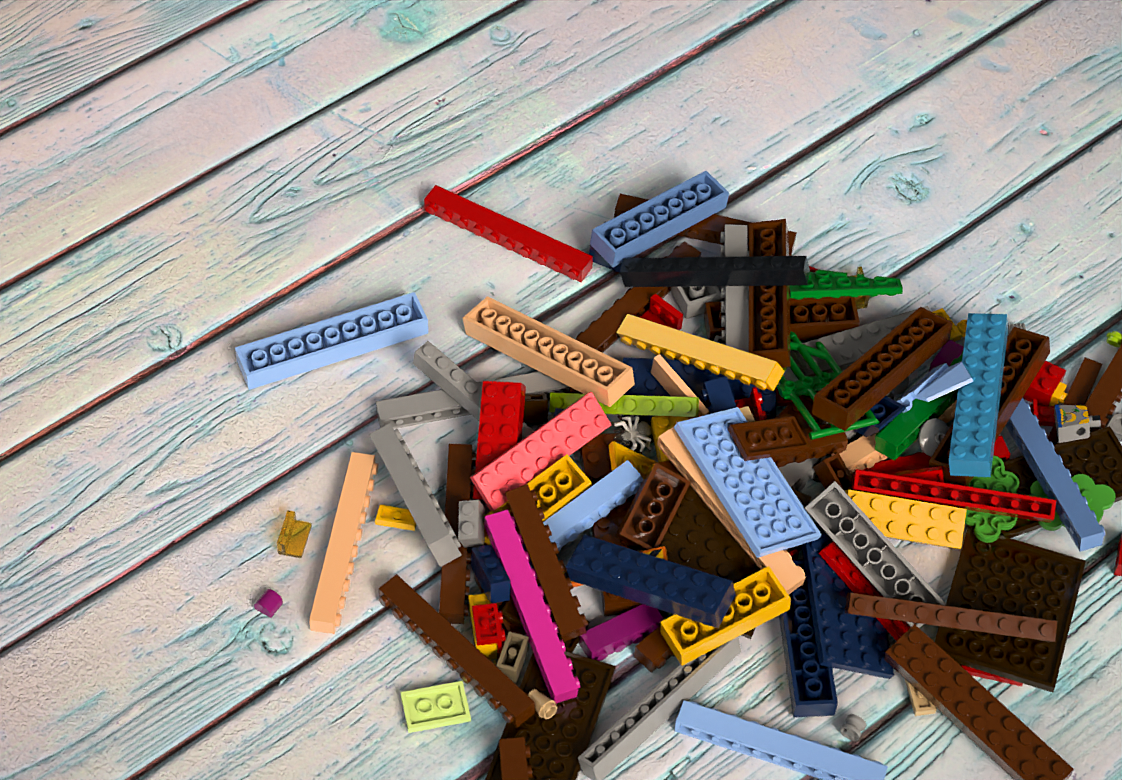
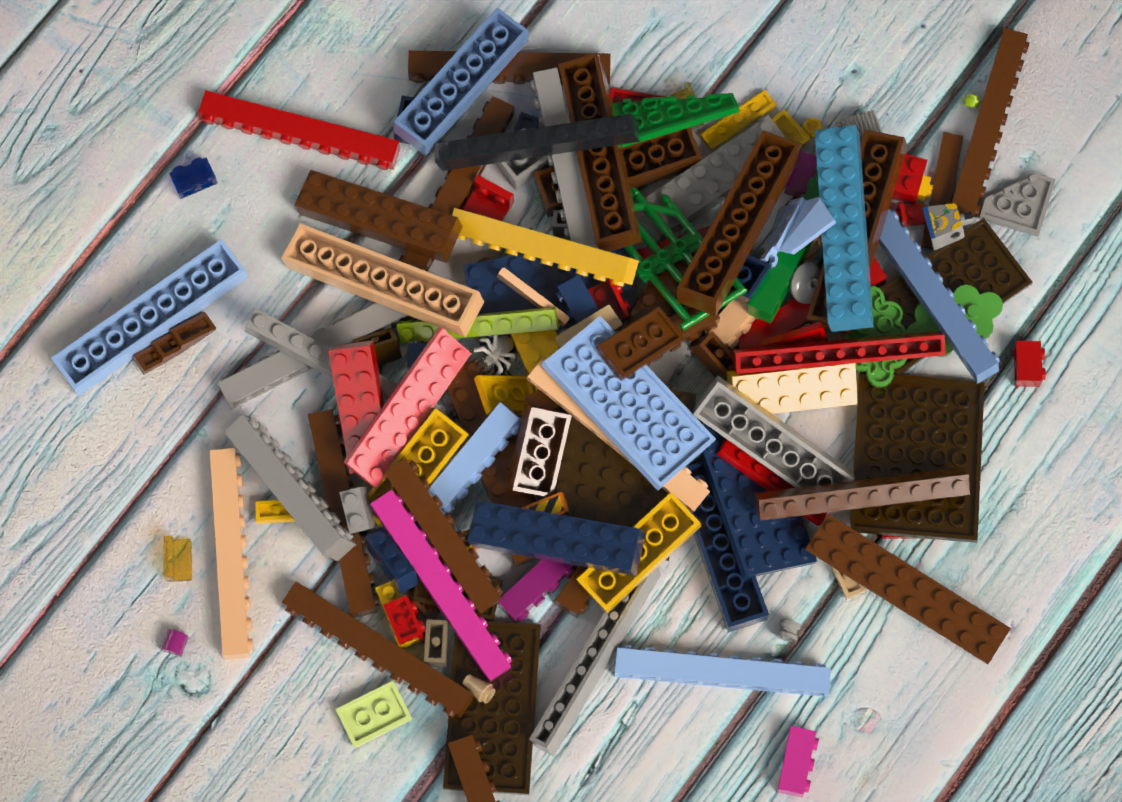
camera: 10 degrees left, 20 degrees up
none -> reddish brown slope [132,312,216,375]
none -> clear blue brick [169,157,218,200]
none -> reddish brown brick [294,170,463,263]
none -> yellow tile [700,89,777,151]

